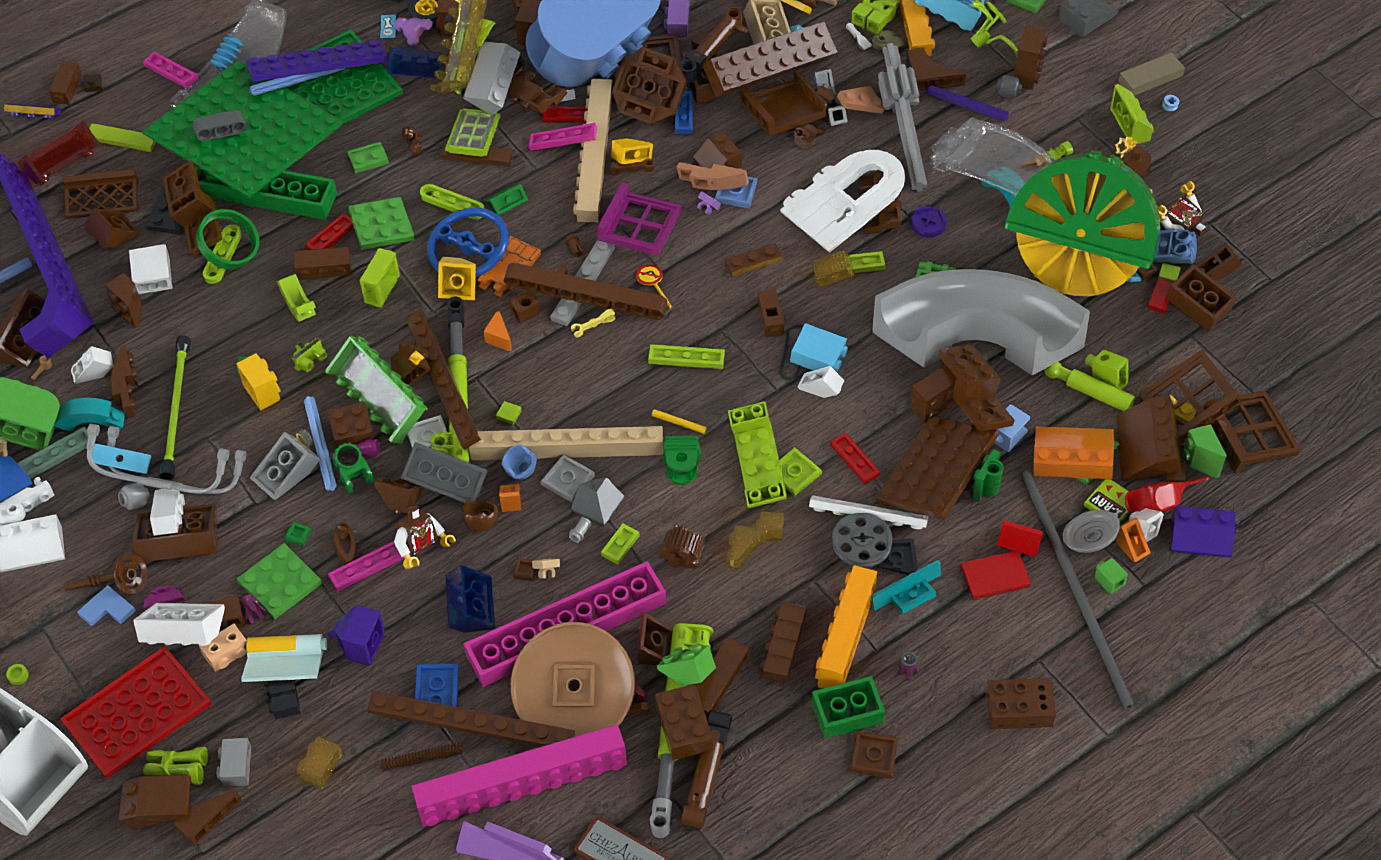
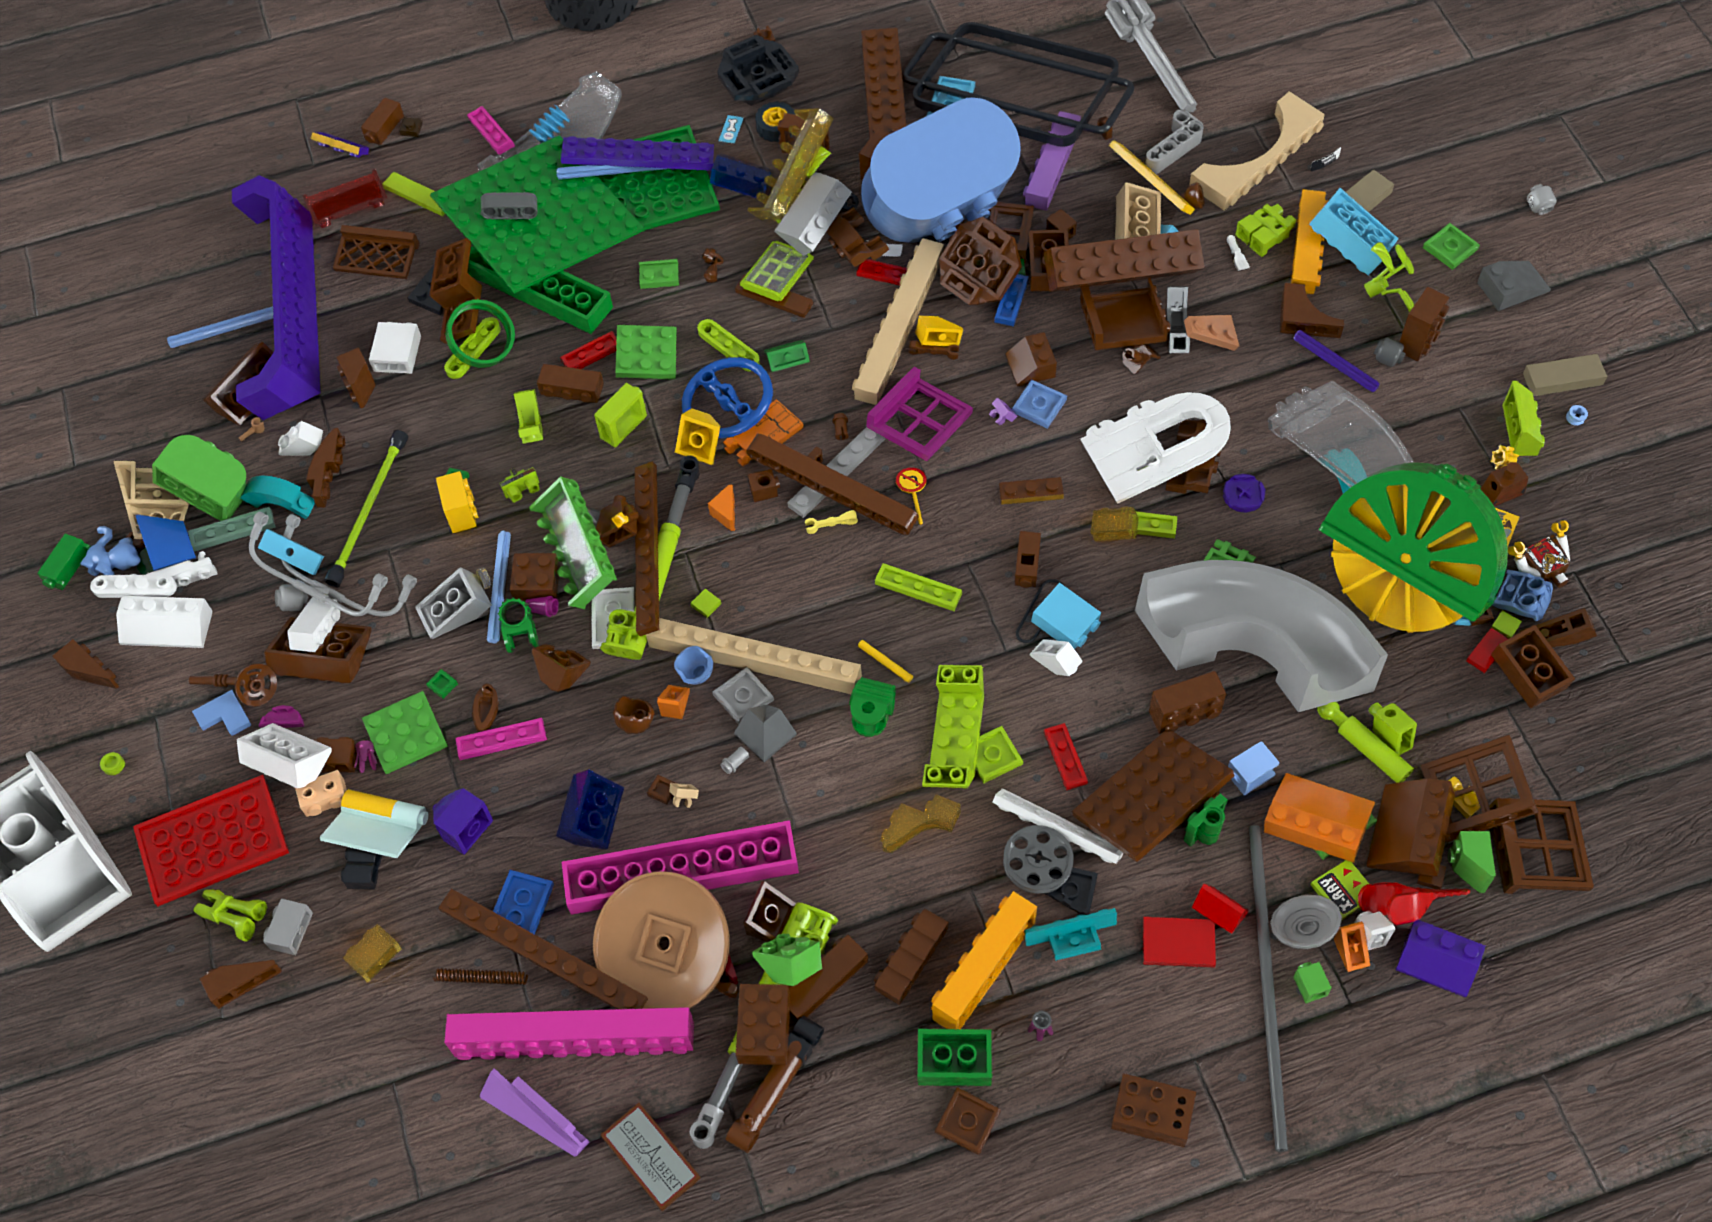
camera: 20 degrees right, 5 degrees up
reddish brown slope [84,208,140,248] -> none
reddish brown slope [119,775,191,830] -> none
torso [394,506,455,569] -> none
medium lavender animal [395,17,433,47] -> none
dark grey tile [401,442,488,503] -> none
dark pink tile [528,123,597,151] -> none
lime plate [601,523,640,565] -> none
reddish brown brick [660,525,705,569] -> none
nougat slope [677,162,749,190] -> none
reddish brown piece [679,6,749,84] -> none
reddish brown tile [817,86,837,102] -> none
olive plate [872,31,905,50] -> none
light grey axle [878,43,927,192] -> none
reddish brown bracket [938,344,1015,432] -> none
medium nougat hand [1020,155,1047,169] -> none
lime piece [1044,141,1074,163] -> none

